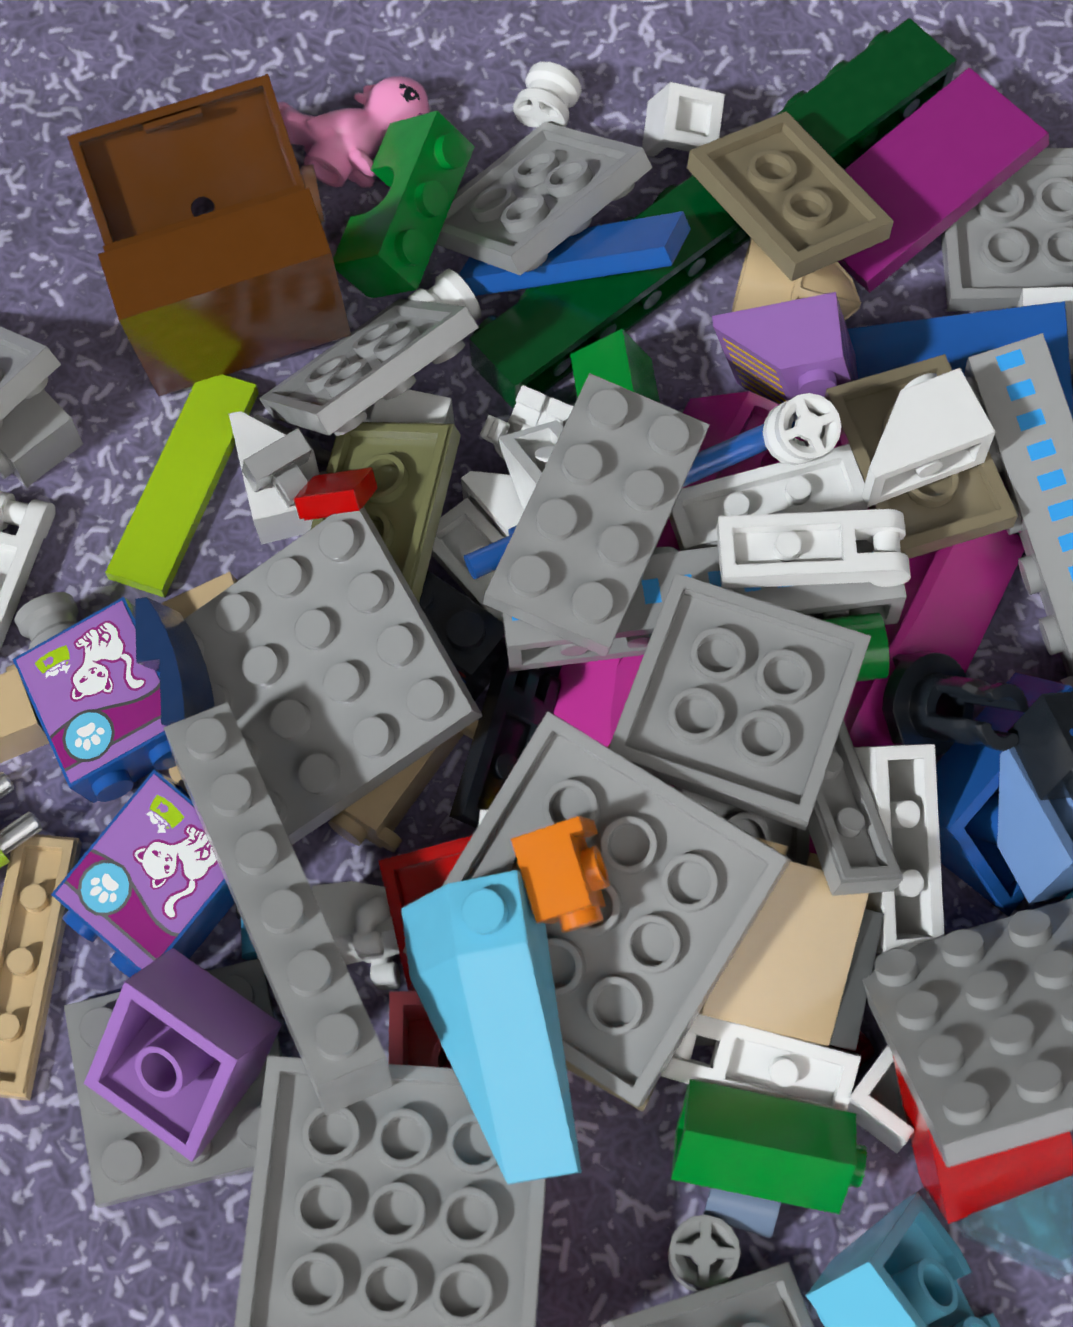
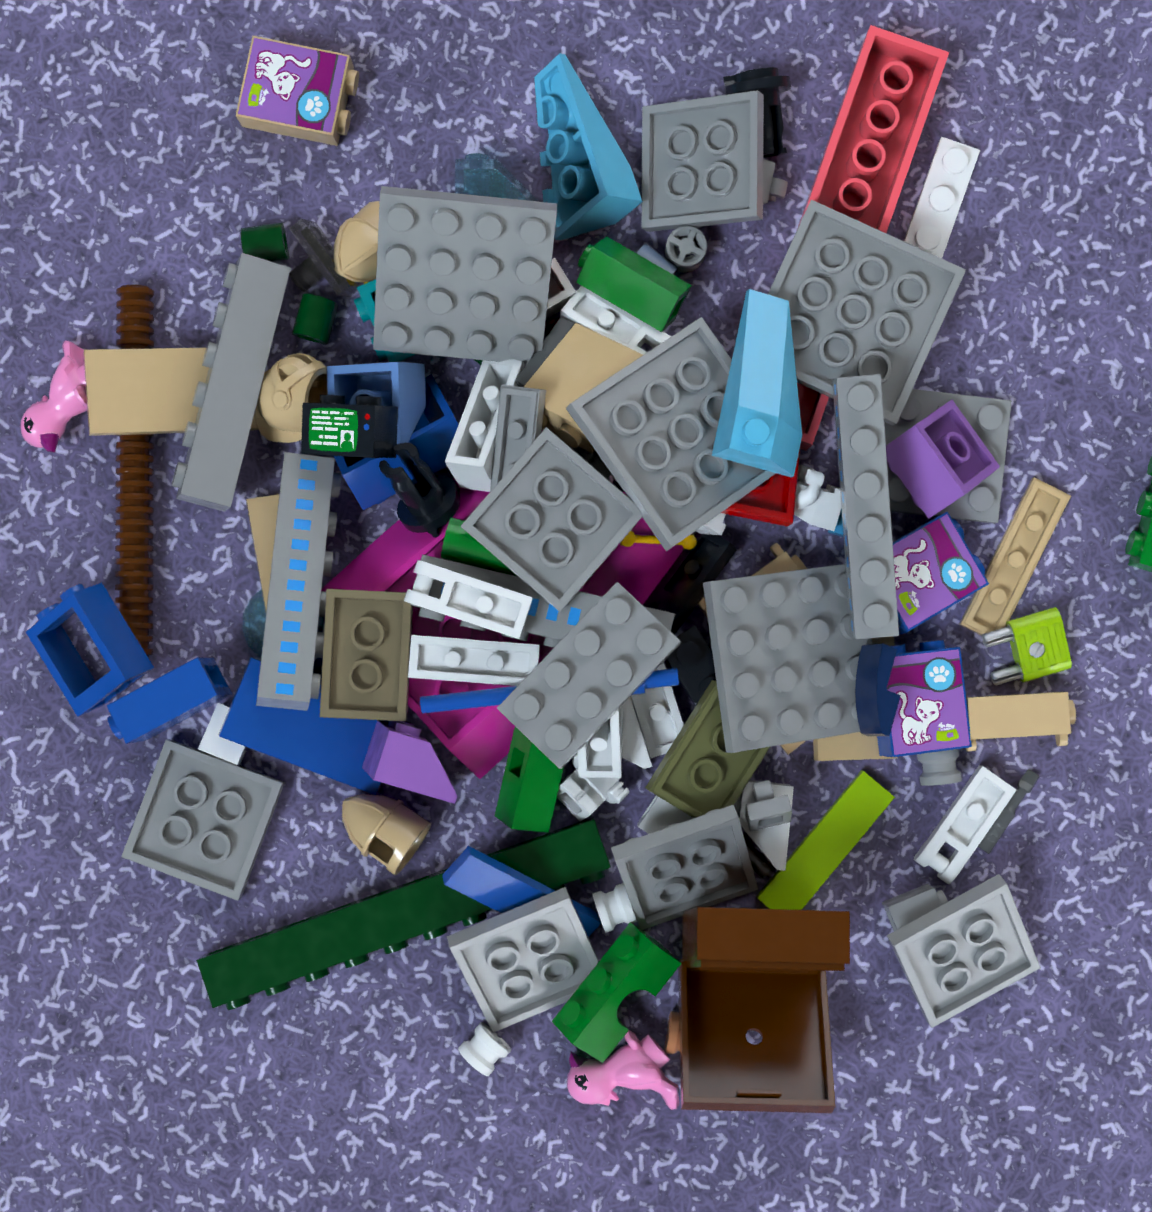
camera: 160 degrees left, 20 degrees up
red tile [294,467,378,521] -> none
orange brick [511,816,609,933] -> none
white panel [643,82,725,156] -> none
dark tan plate [687,111,894,281] -> none
white wheel [763,393,841,465] -> none
magenta tile [837,67,1050,293] -> none
white slope [862,368,995,507] -> none

